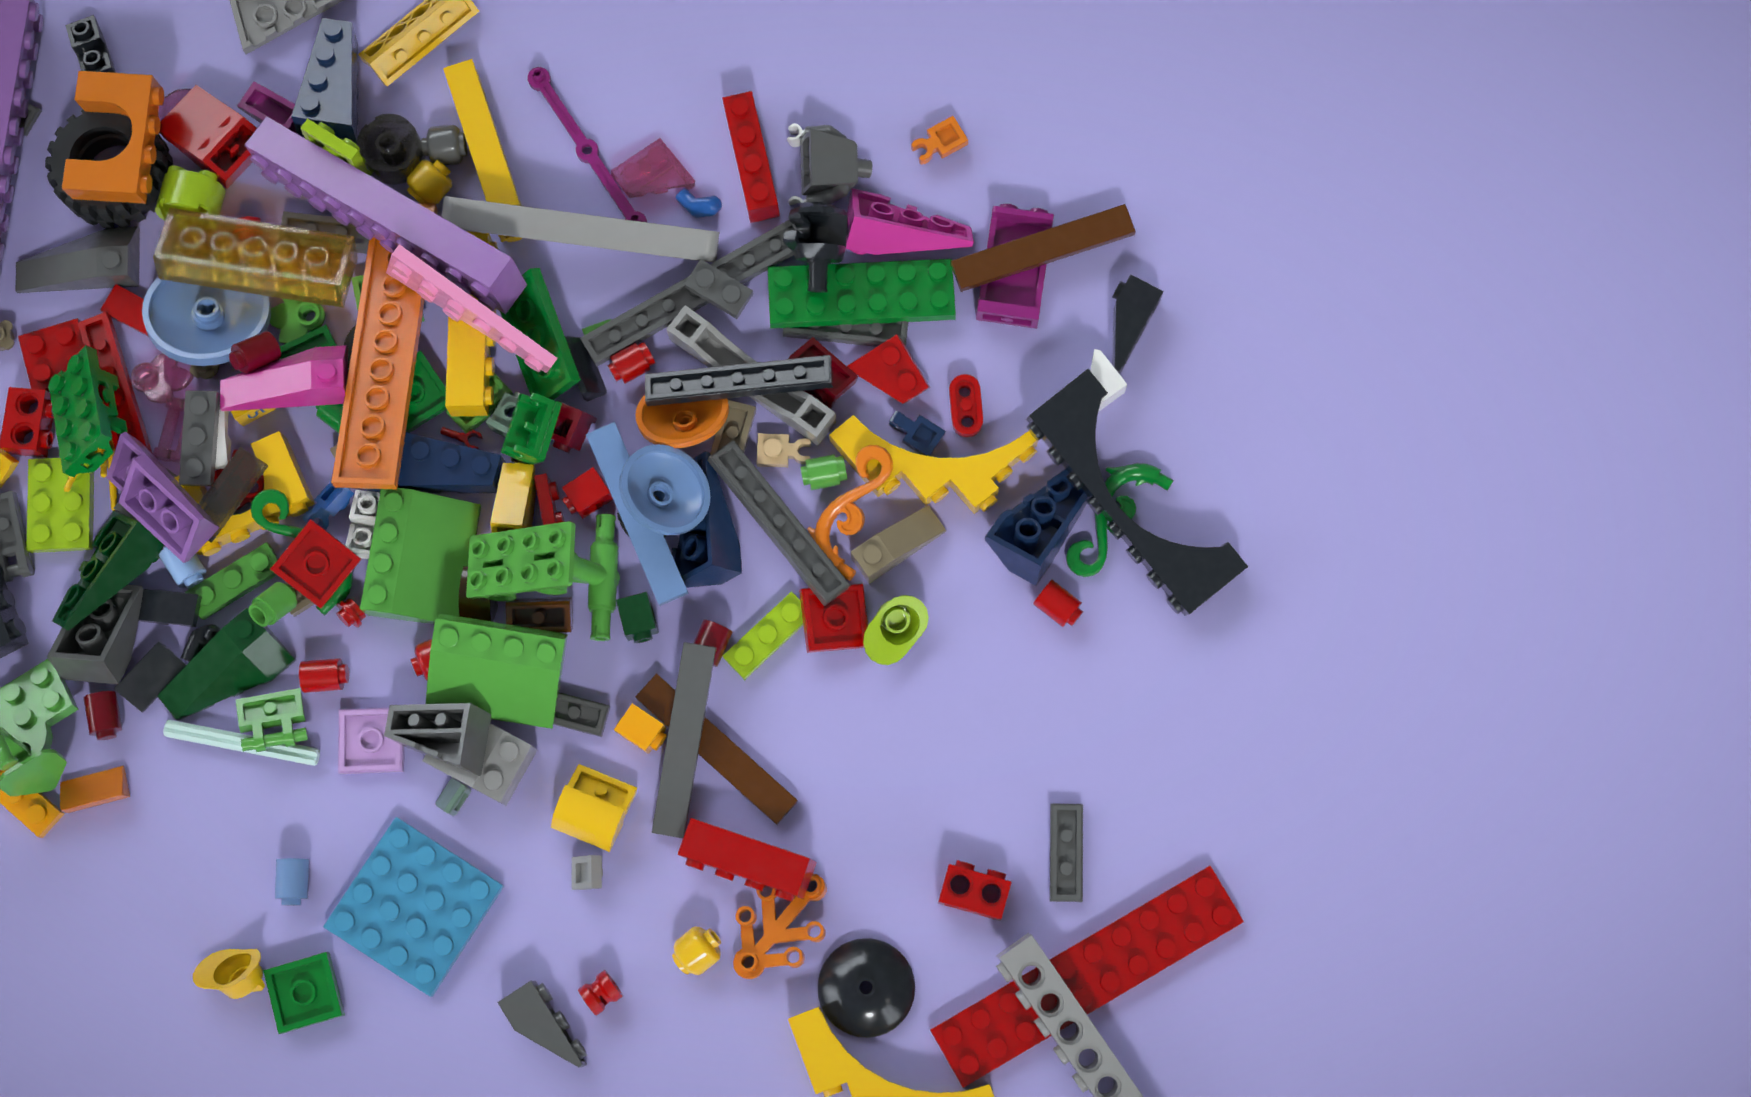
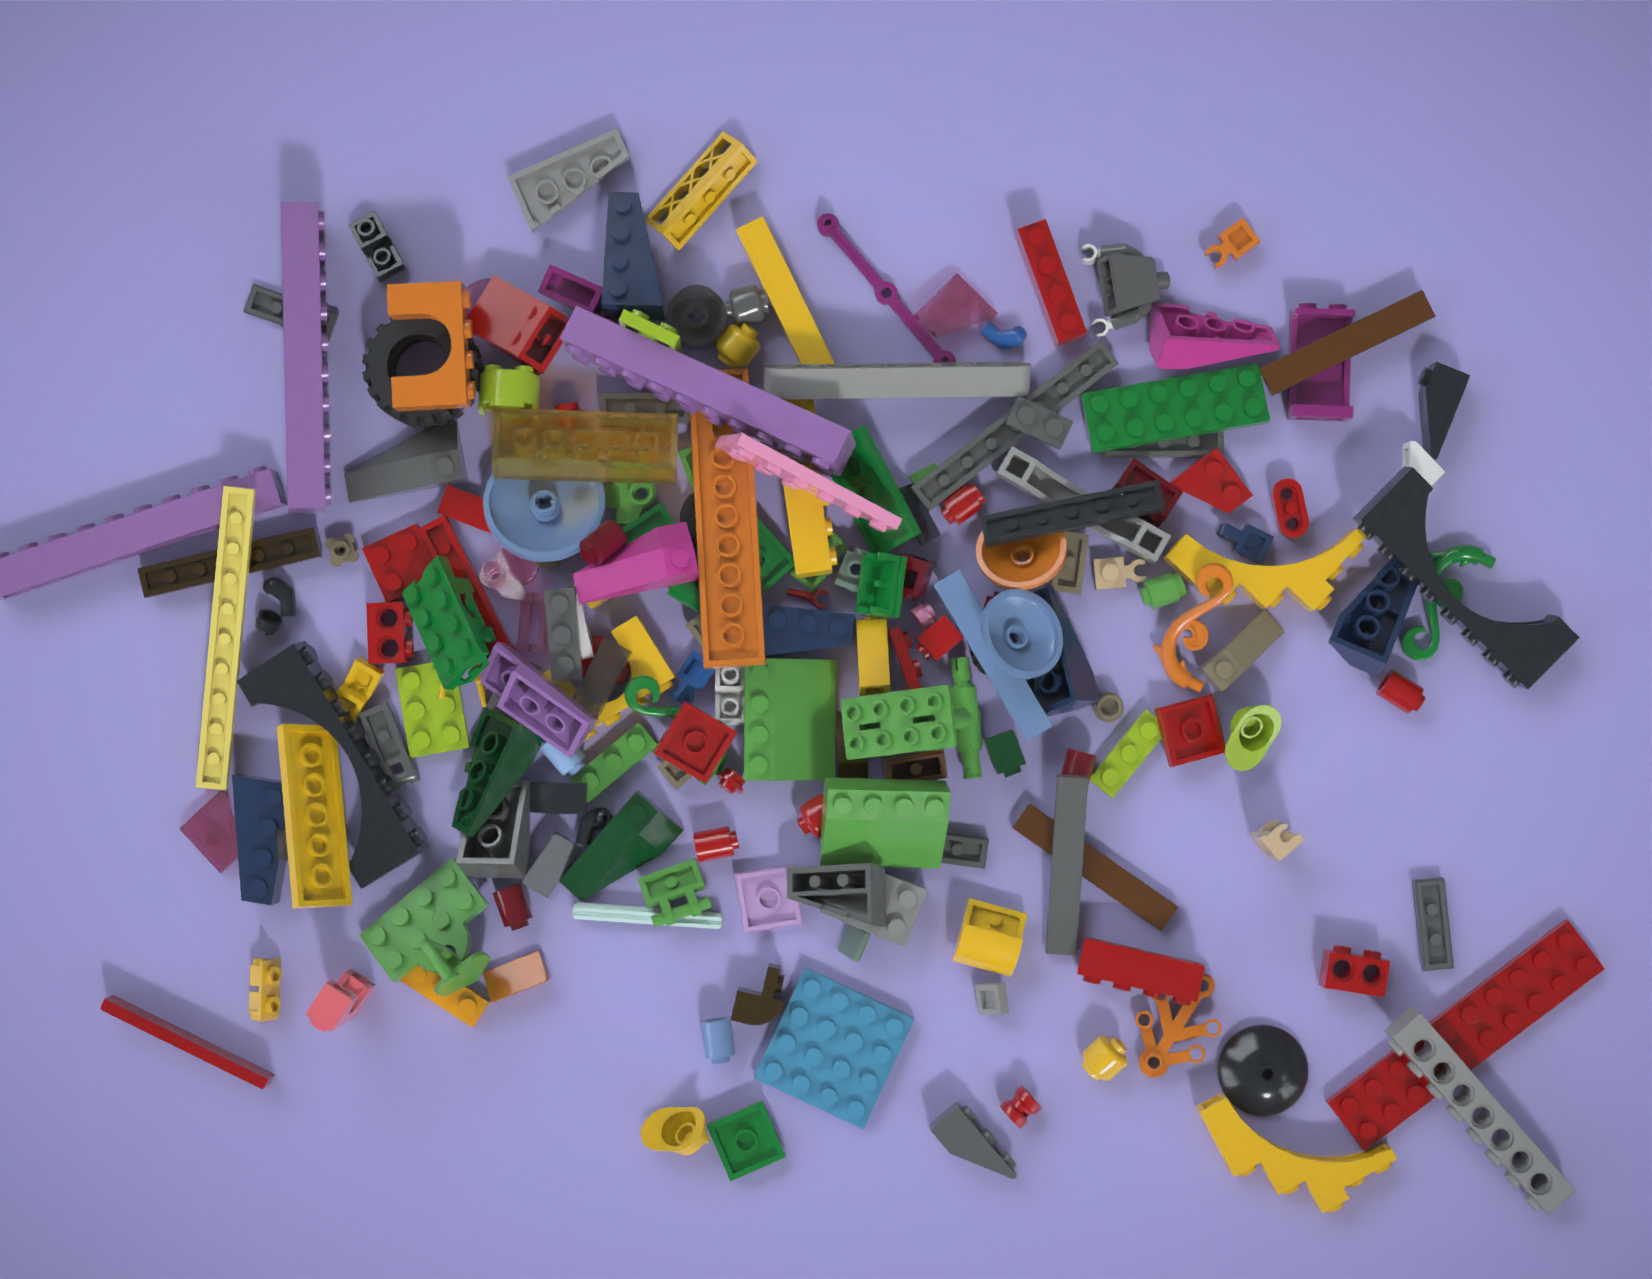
camera: 10 degrees left, 10 degrees up
bright green brick [248,582,297,627] -> none
light orange brick [614,703,667,754] -> none
dark grey tile [707,440,851,606] -> none
black piece [783,202,848,293] -> none
none -> dark brown brick [730,963,785,1025]
none -> bright pink plate [910,602,937,630]
none -> dark tan plate [1093,692,1124,722]
none -> tan hinge [1249,821,1305,861]

